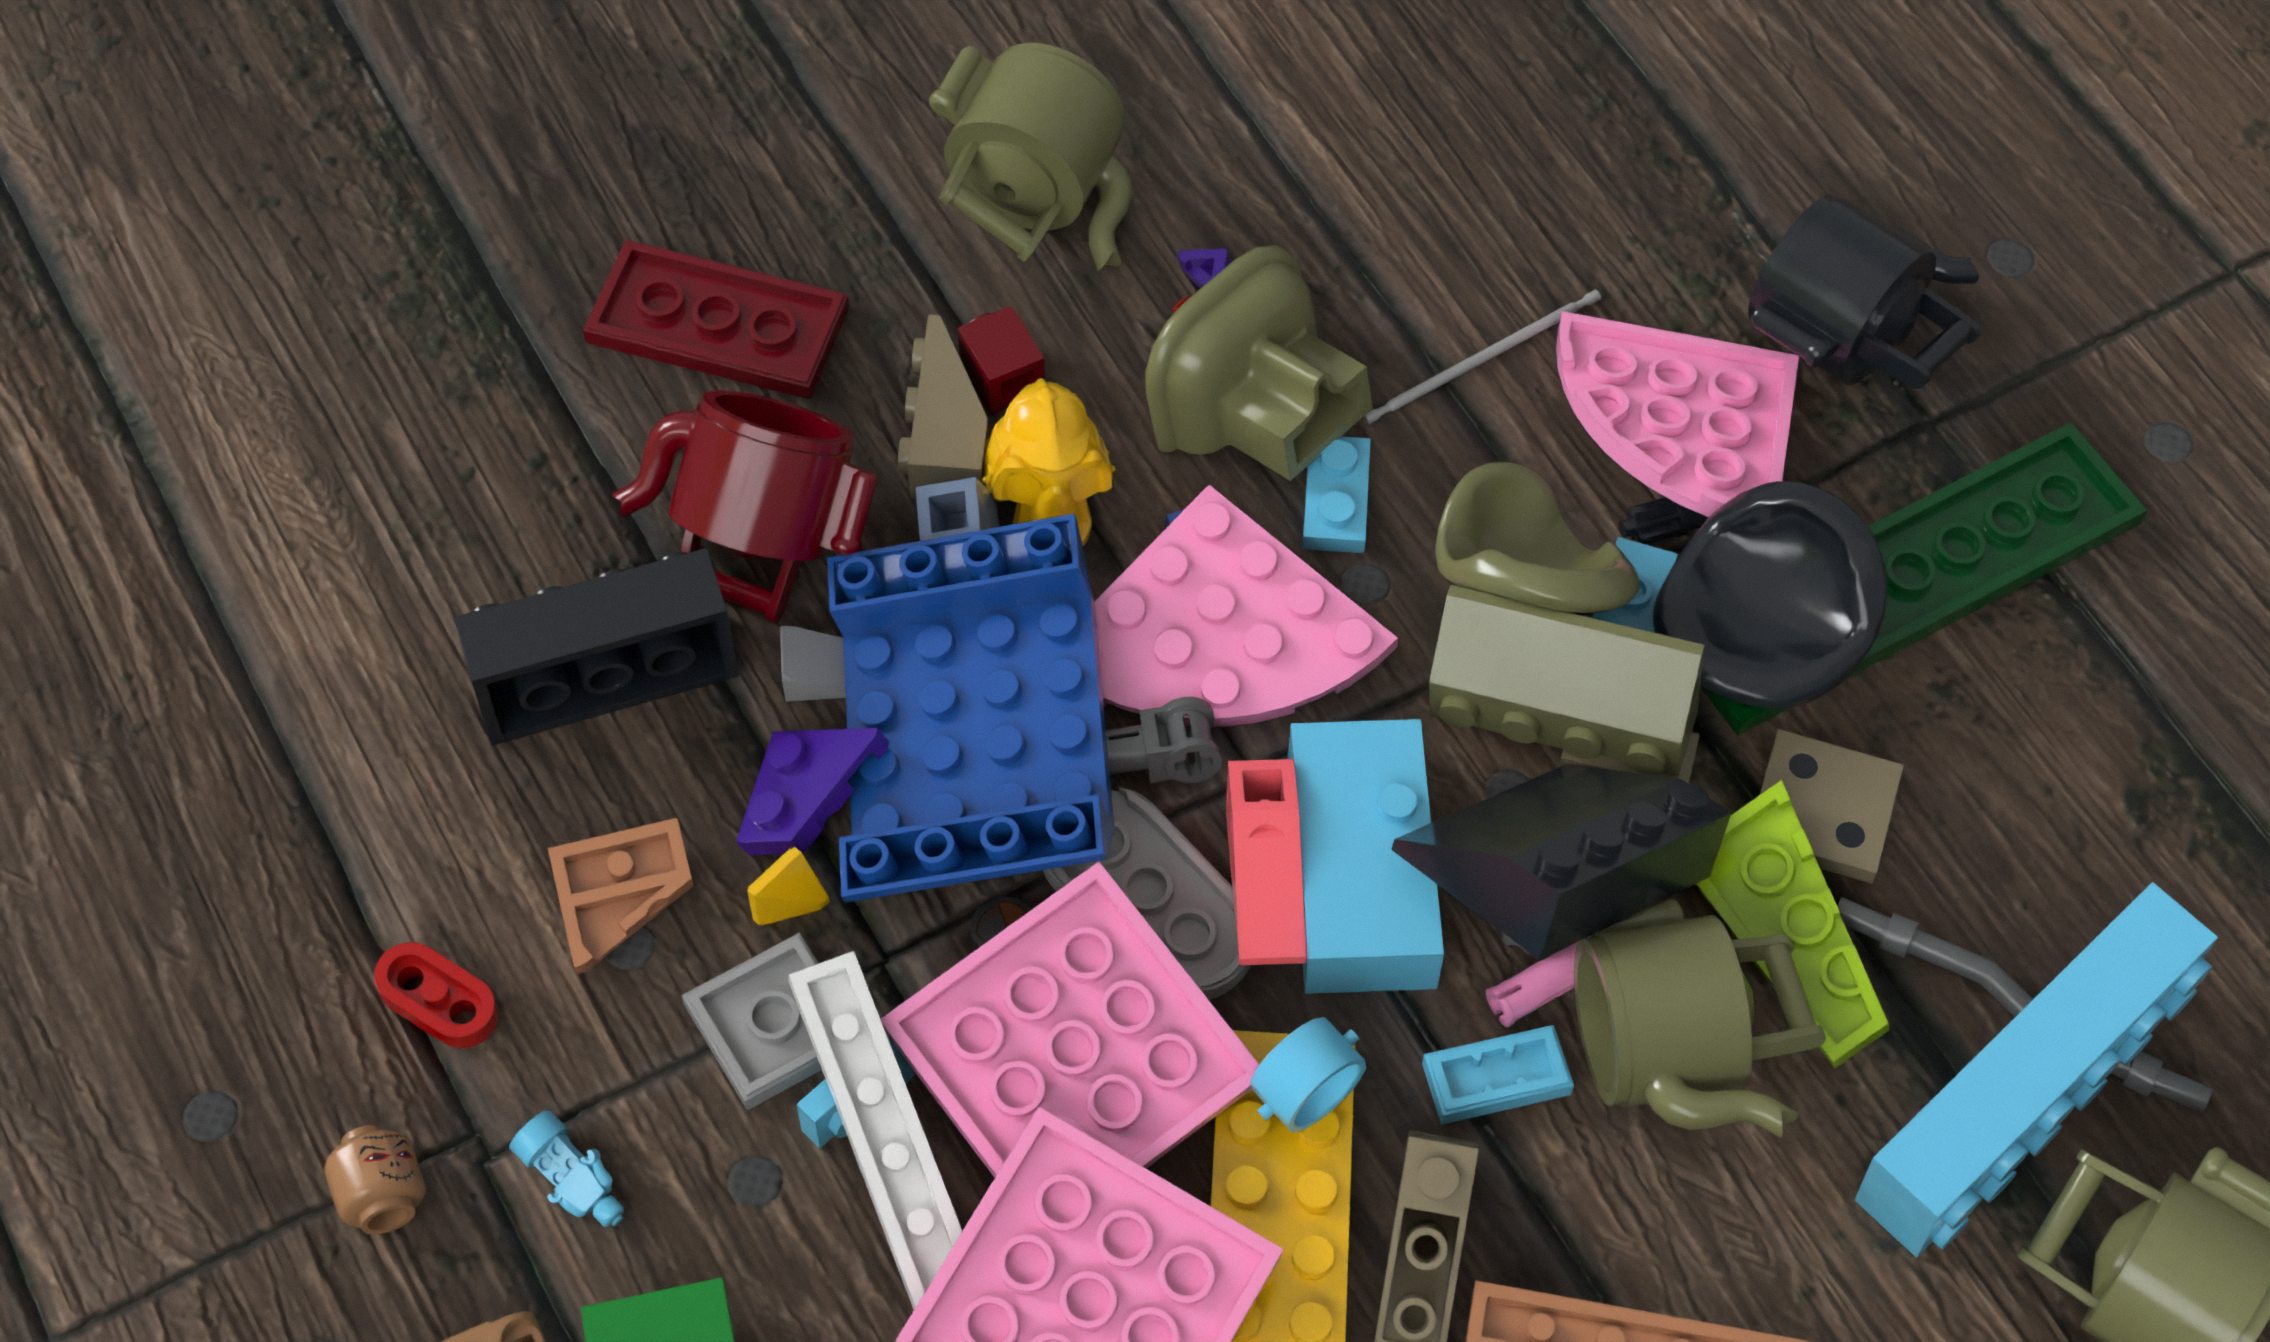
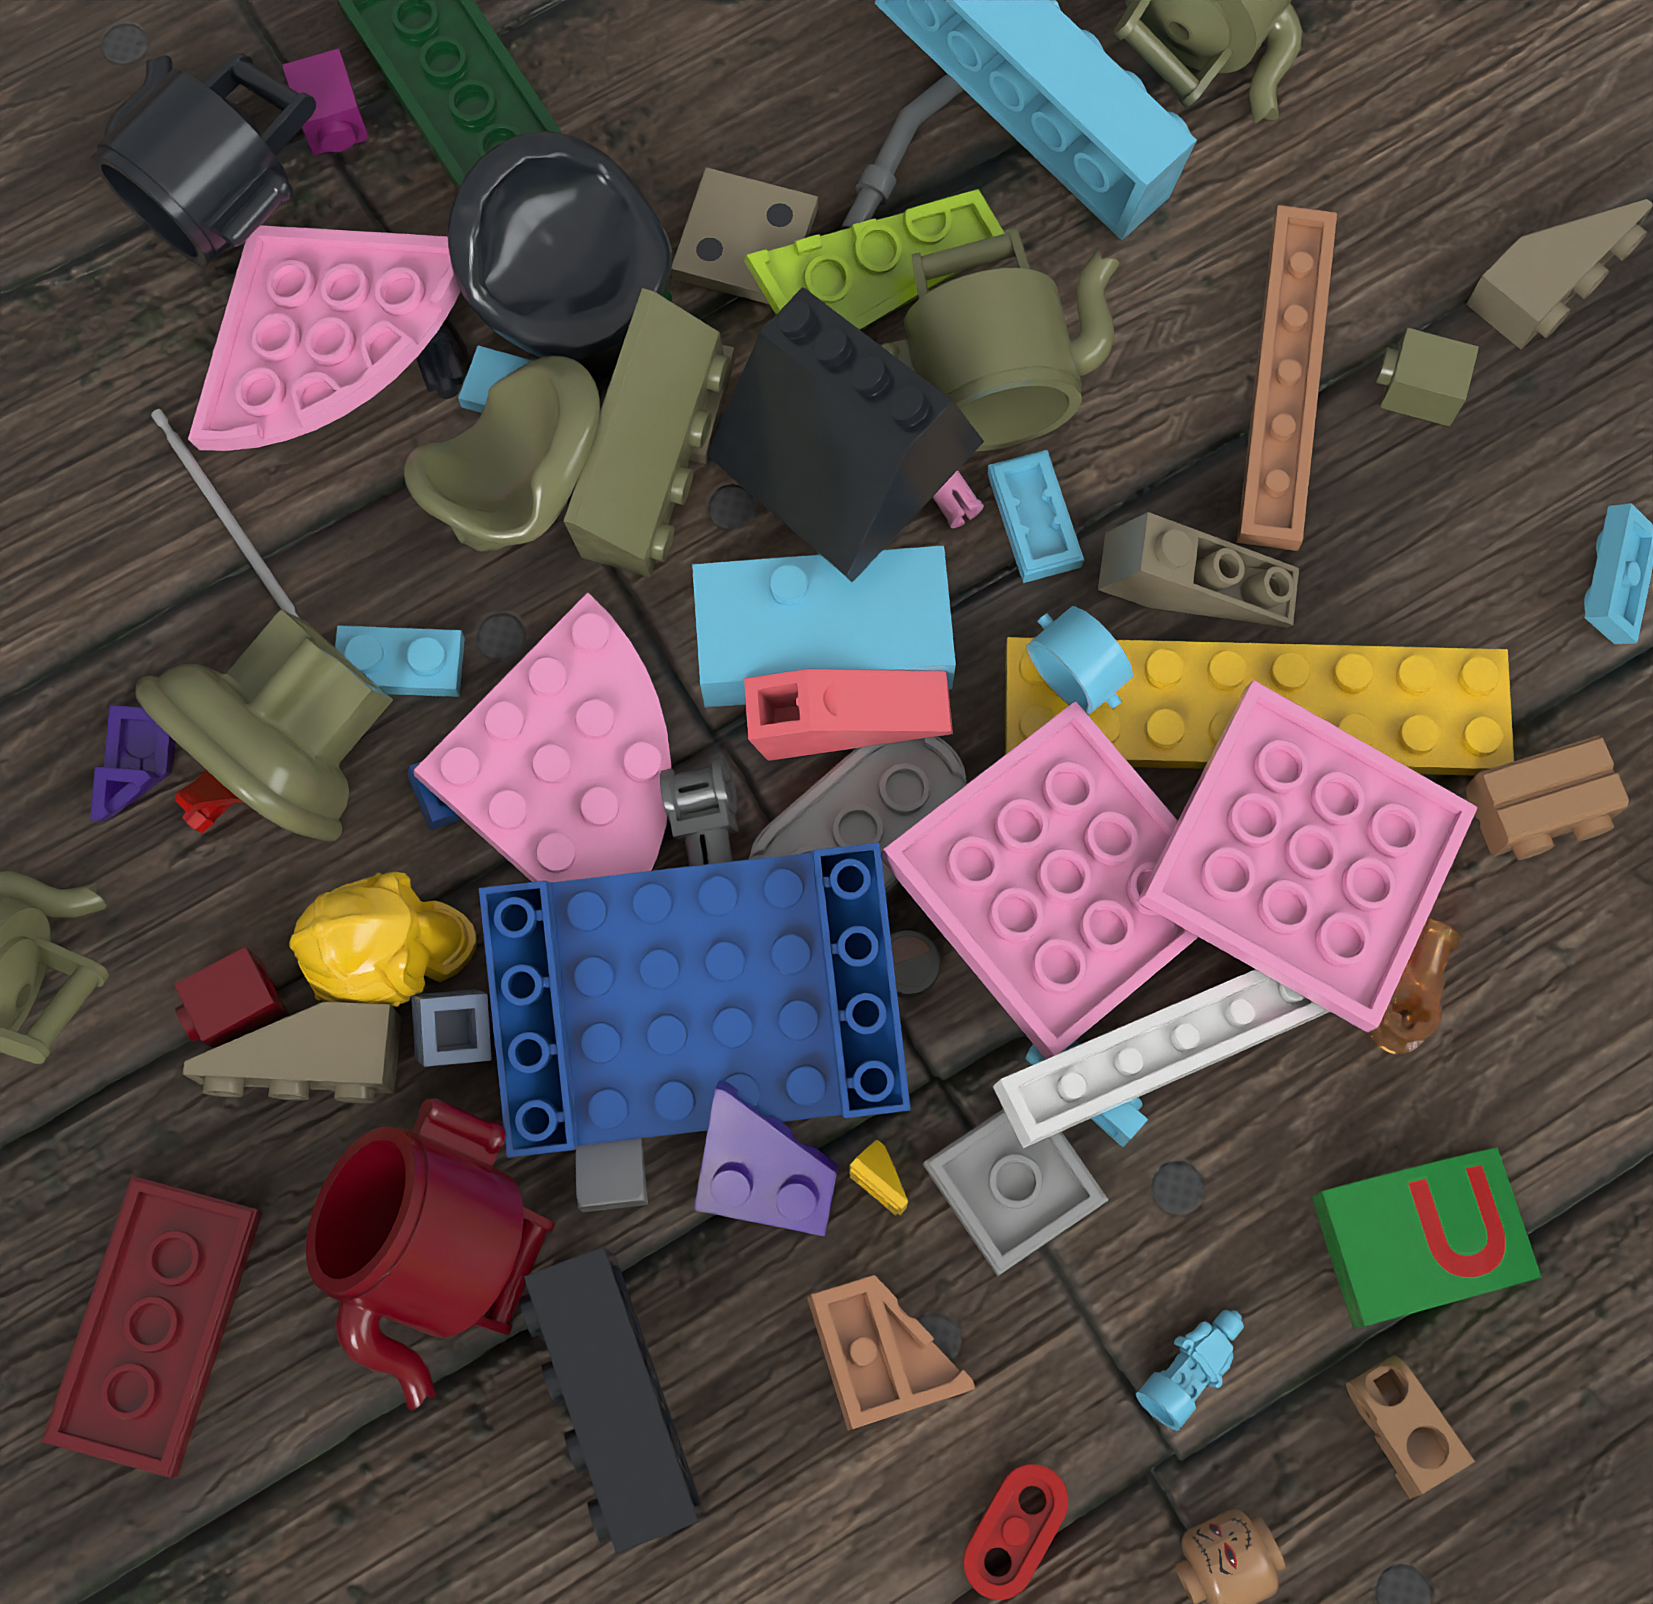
camera: 90 degrees left, 15 degrees up
none -> magenta brick [282,48,369,156]

